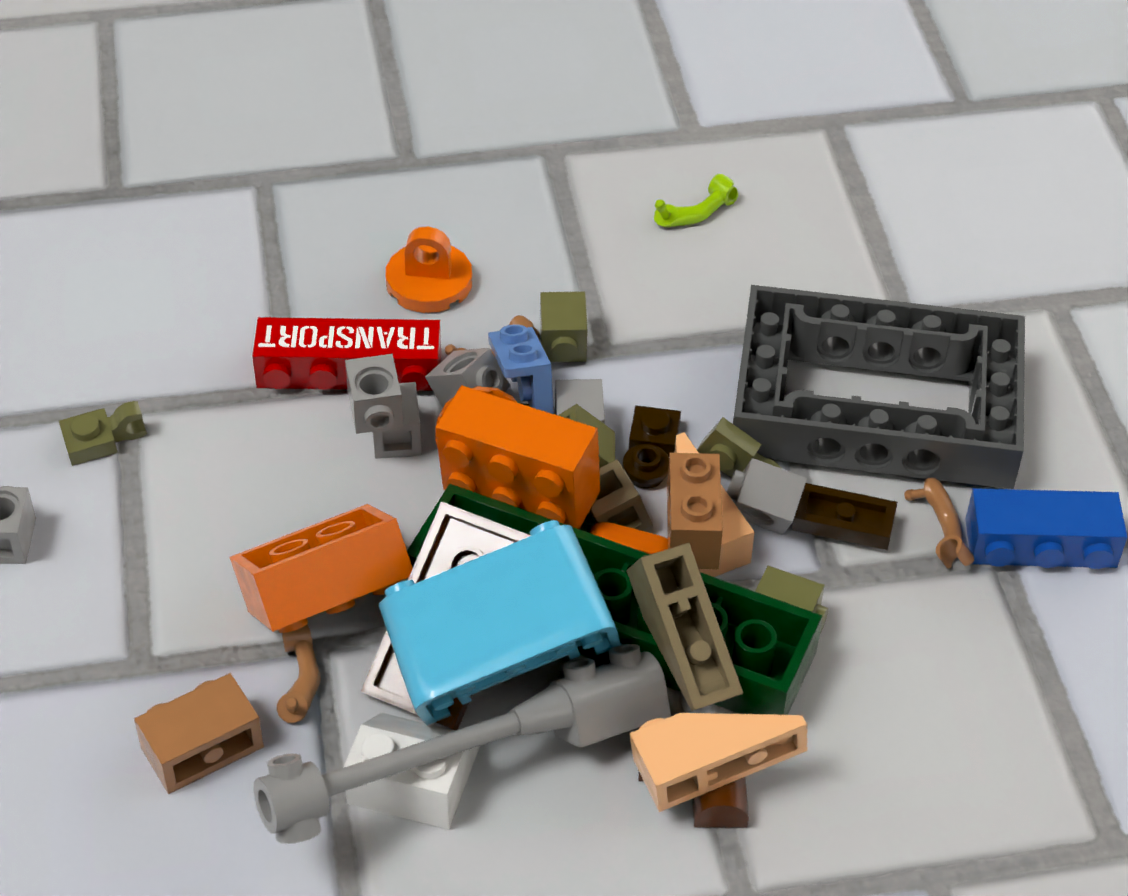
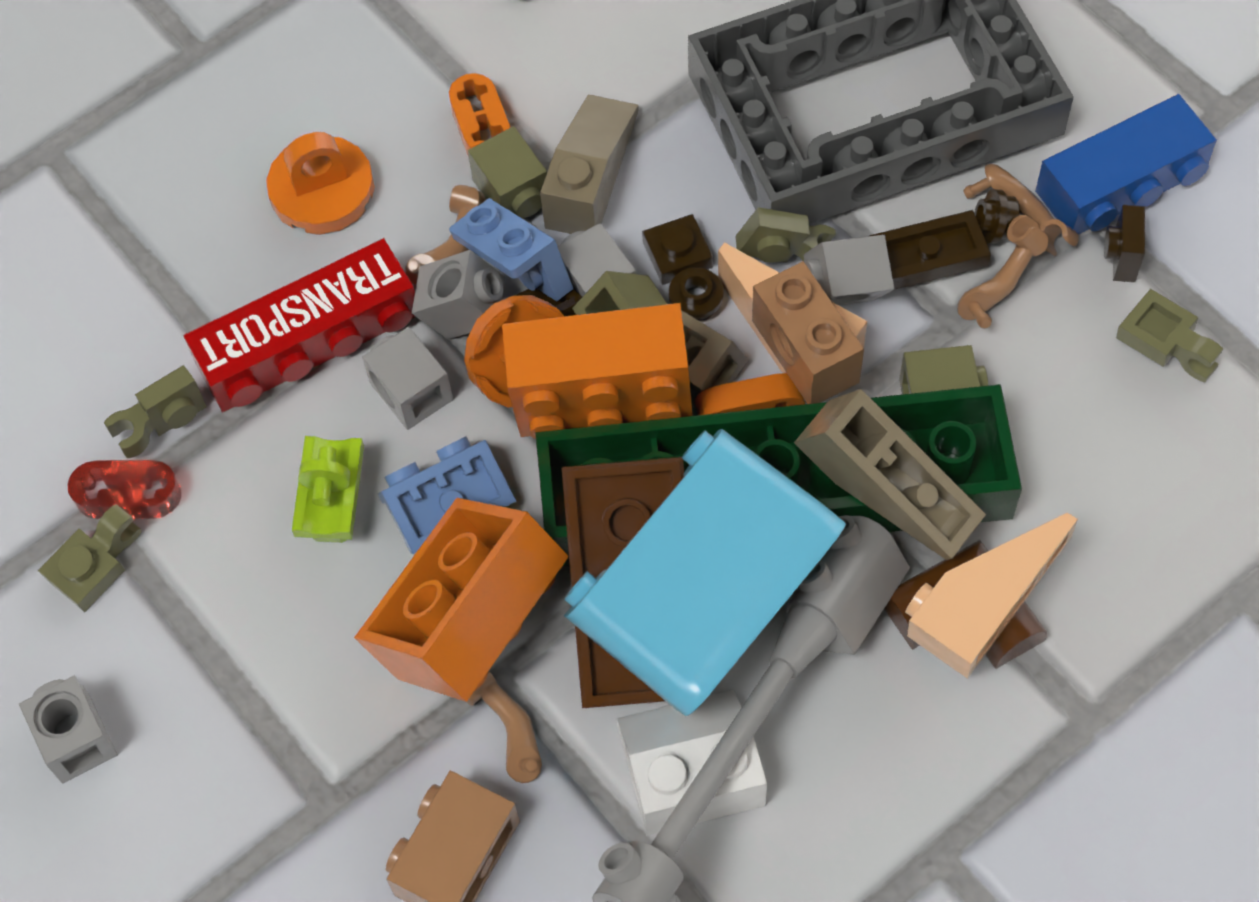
camera: 25 degrees left, 15 degrees up
light grey brick [345,354,403,434] -> none
none -> clear red beam [67,460,182,519]
none -> olive plate [104,365,207,459]
none -> lime hips [292,436,364,543]
none -> medium blue bracket [377,436,516,554]
none -> orange beam [449,73,510,155]
none -> dark tan slope [540,94,639,234]
none -> medium nougat piece [957,215,1049,329]
none -> dark brown plate [974,189,1019,244]
none -> dark brown plate [1104,205,1145,283]
none -> olive plate [1116,288,1223,382]

